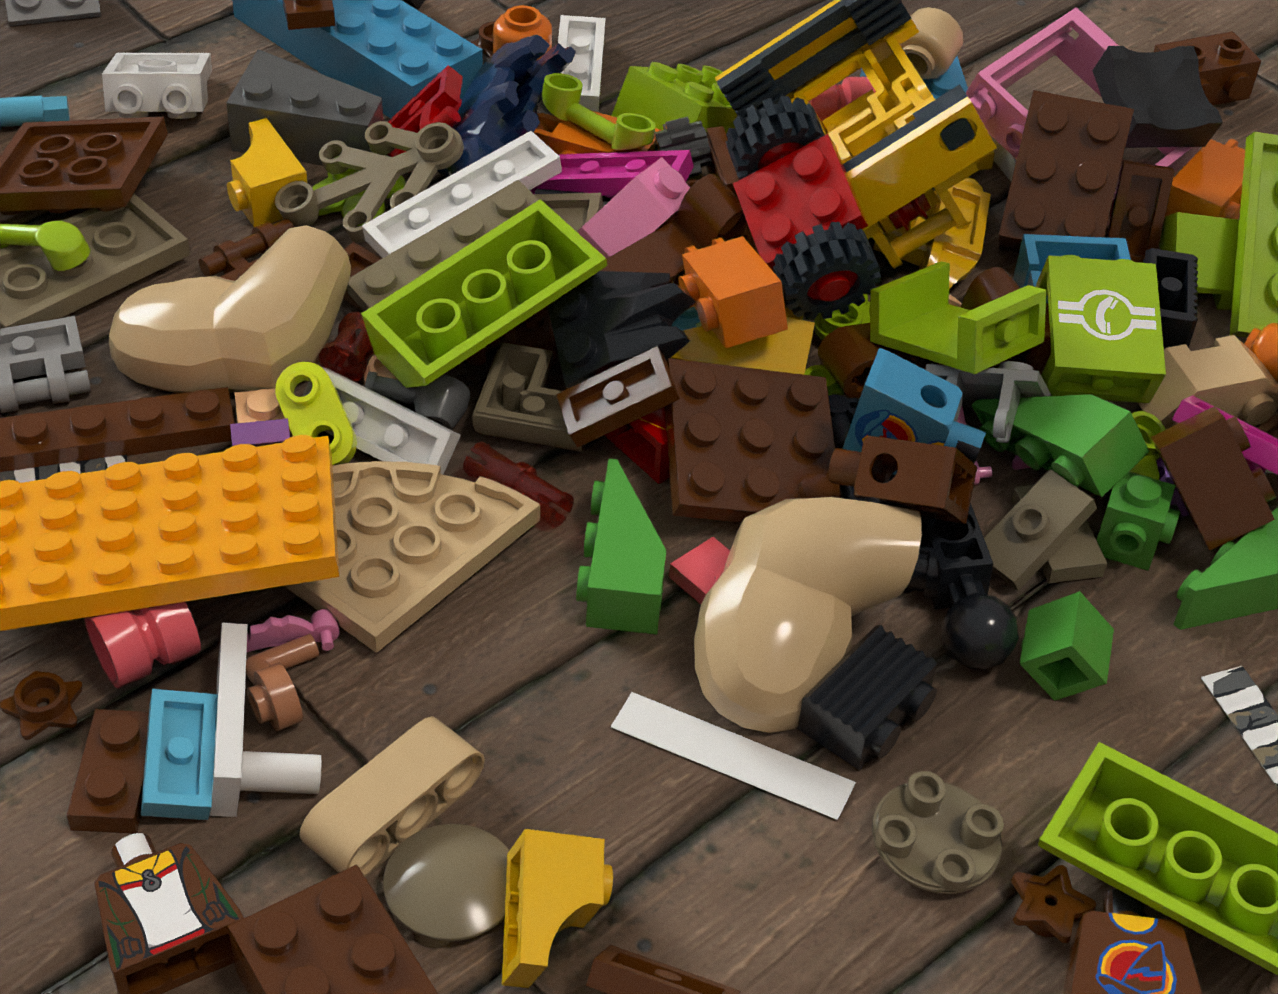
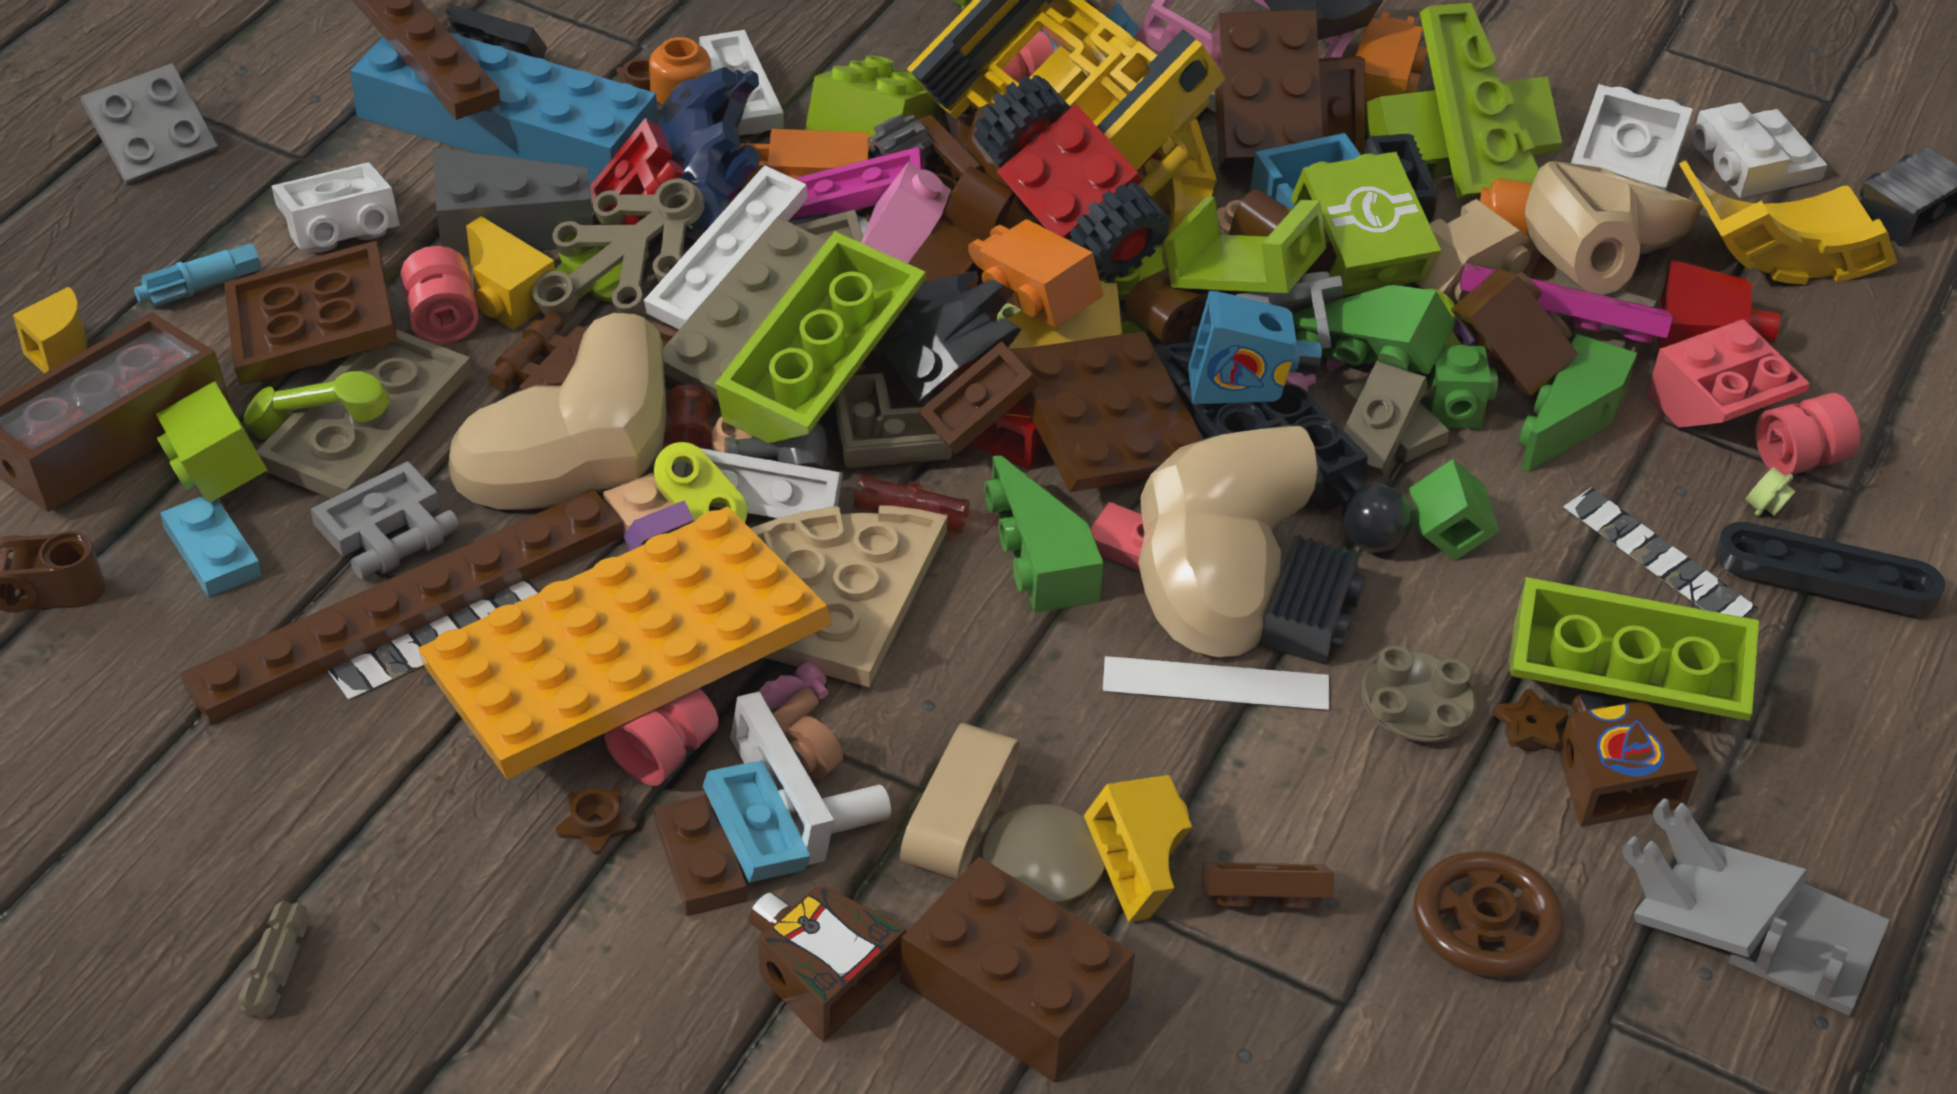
camera: 20 degrees left, 0 degrees up
lime bar [542,73,656,150] -> none
reddish brown torso [829,436,977,524] -> none
none -> coral wheel [400,246,479,345]

